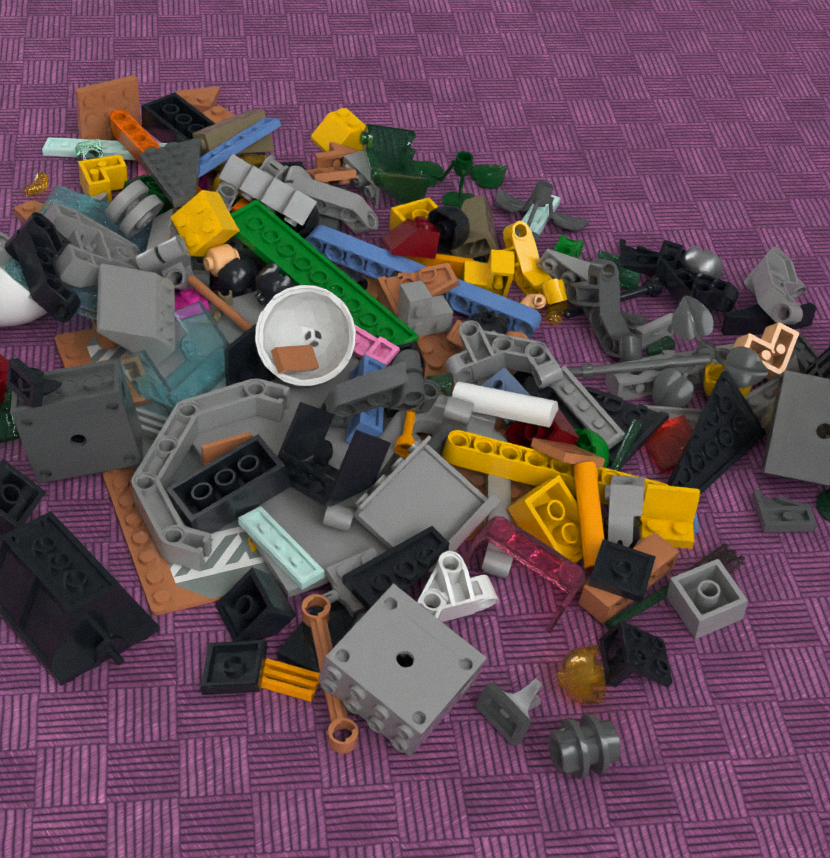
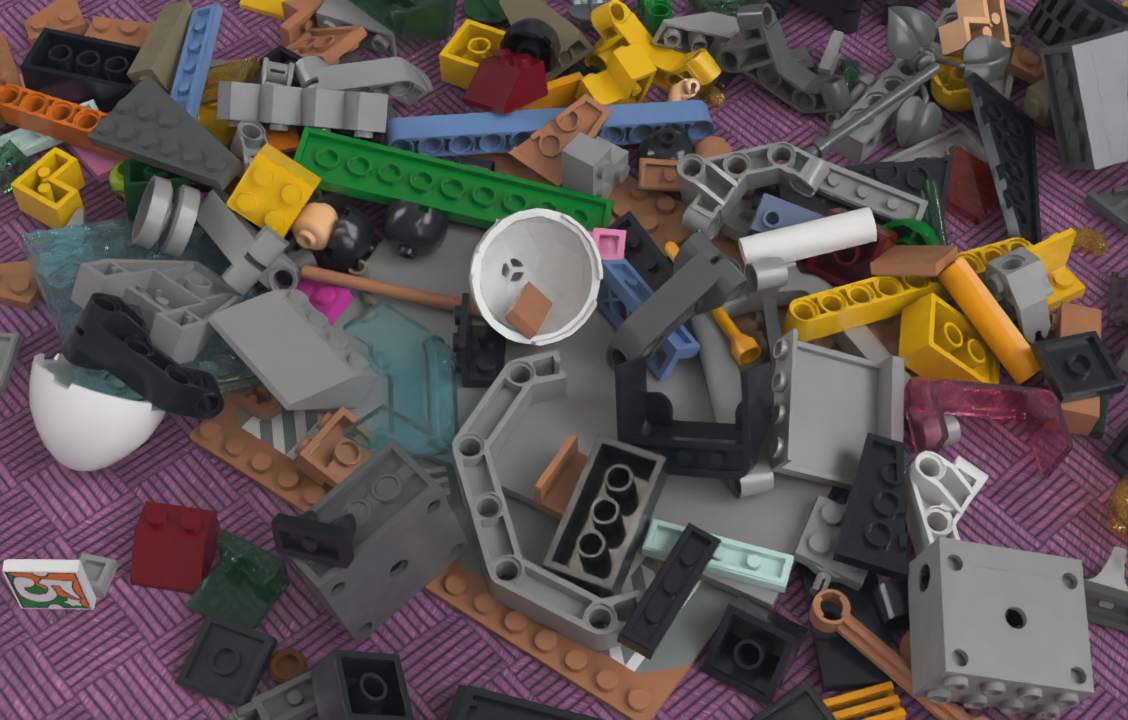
camera: 30 degrees left, 10 degrees up
none -> black tile [617,523,721,660]
none -> clear yellow arm [1072,227,1108,256]

